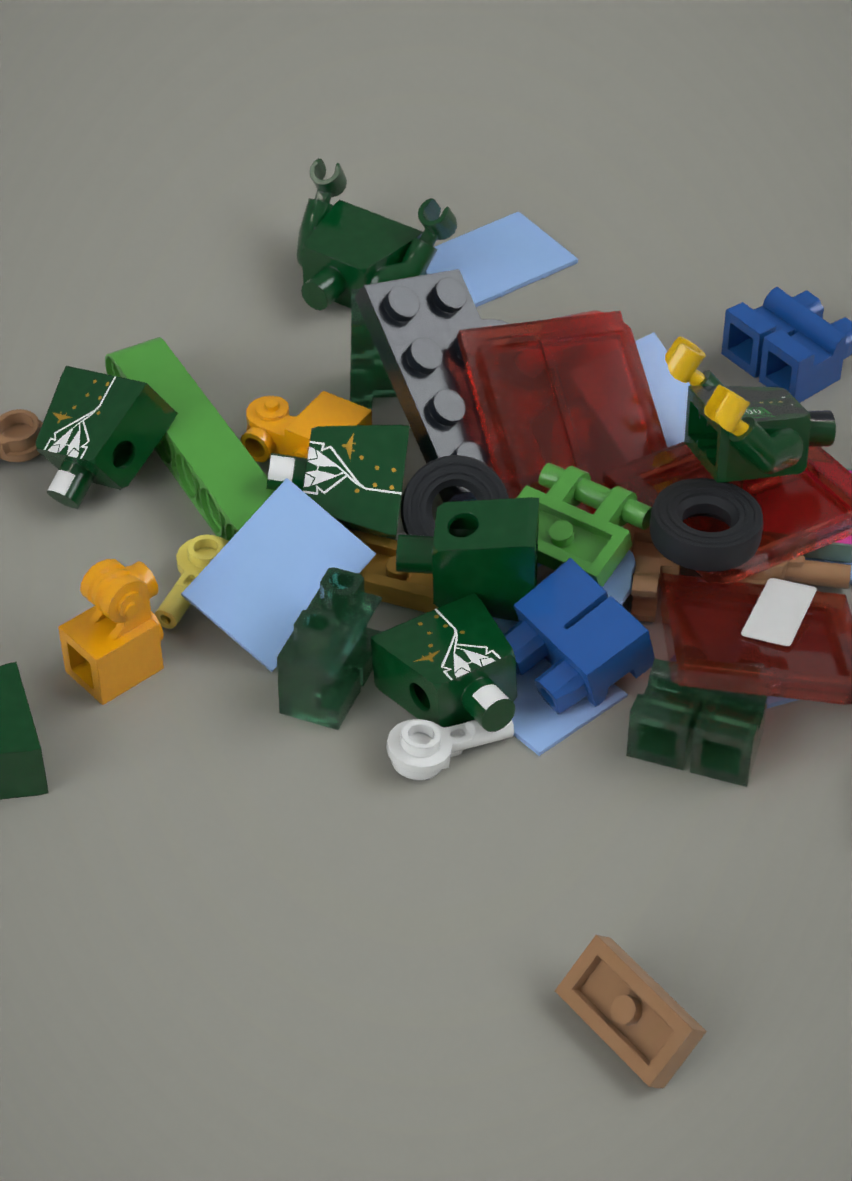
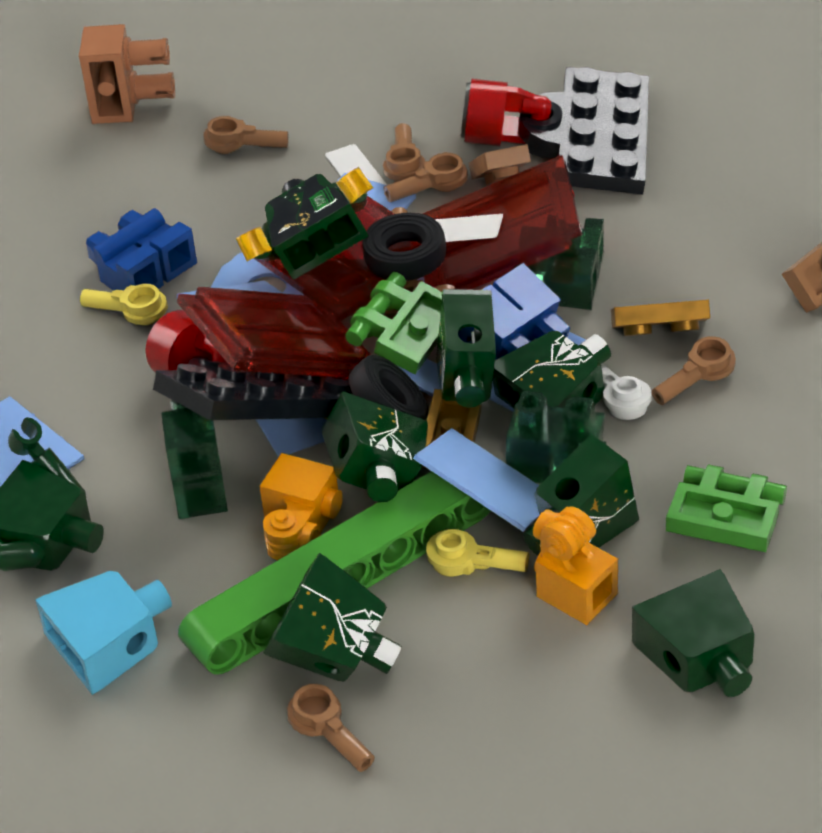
camera: 95 degrees left, 0 degrees up
none -> medium azure torso [35,571,172,695]
none -> light yellow plate [80,284,168,325]
none -> dark green torso [523,434,639,556]
none -> pearl gold plate [611,299,710,336]
none -> medium nougat plate [651,336,736,405]
none -> bright green plate [666,464,787,553]

